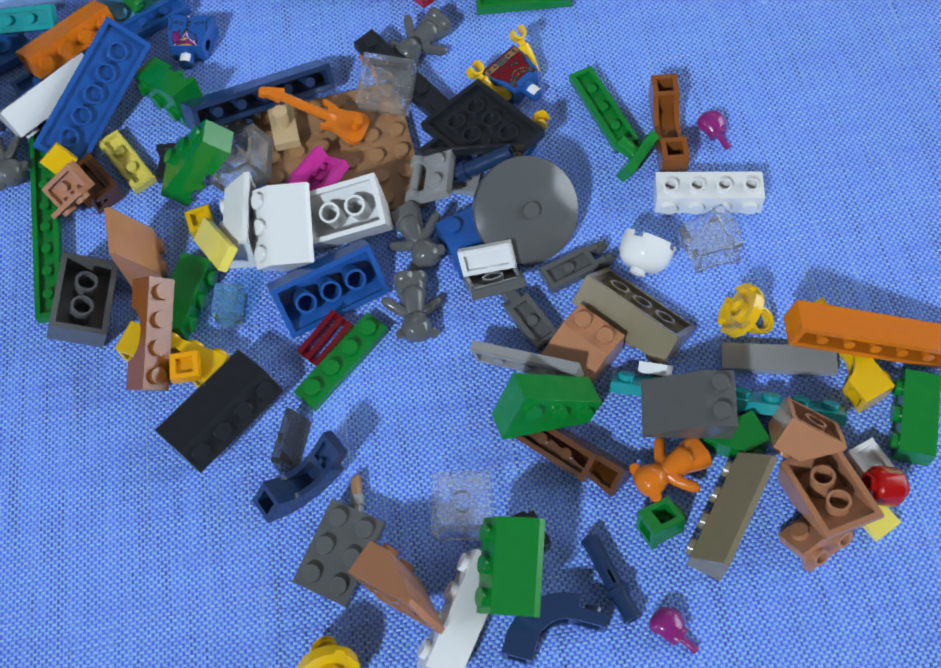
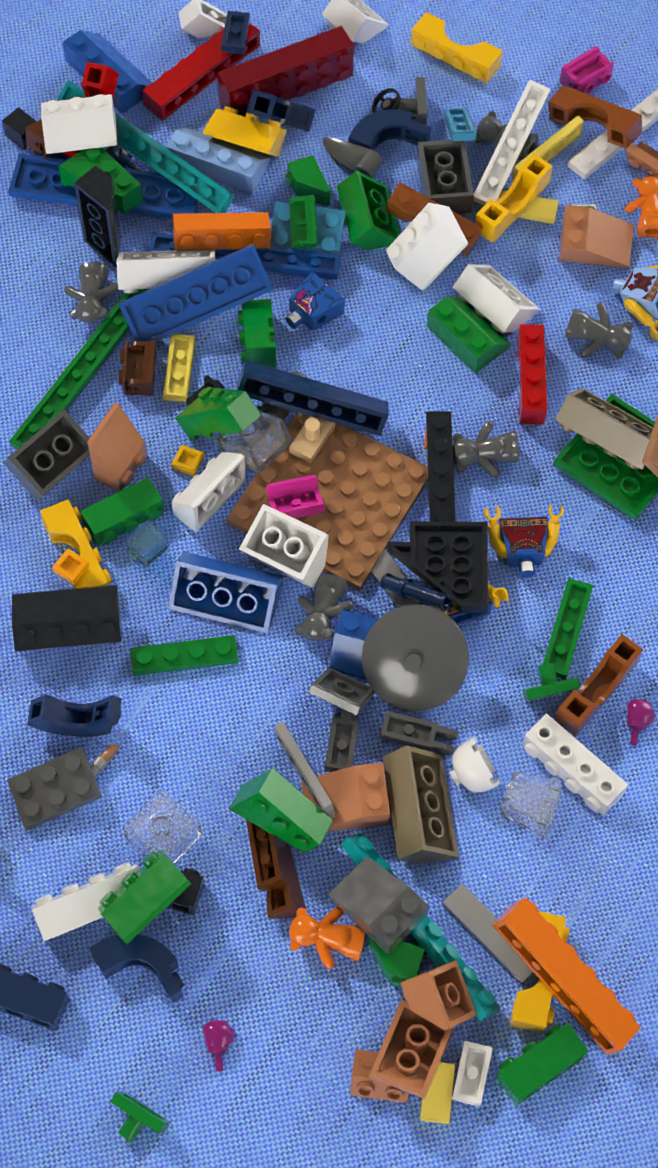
camera: 35 degrees right, 0 degrees up
yellow tile [40,142,78,174] -> none
nougat bracket [41,160,95,219] -> none
dark orange arch [126,276,175,391] -> none
light yellow tile [193,217,238,272] -> none
white slope [251,182,314,272] -> none
orange piece [258,86,370,145] -> none
clear smoke slope [271,408,312,473] -> none
dark red tile [297,309,354,367] -> none
nougat slope [348,541,445,635] -> none
clear brick [355,52,417,117] -> none
dark grey piece [381,270,444,343] -> none
light grey plate [405,149,456,205] -> none
white tile [457,239,517,277] -> none
dark blue pin [581,533,642,625] -> none
green brick [636,496,686,550] -> none
white tile [638,361,673,376] -> none
dark tan slope [685,452,778,581] -> none
yellow tile [717,283,774,338] -> none
red head [860,465,910,507] -> none

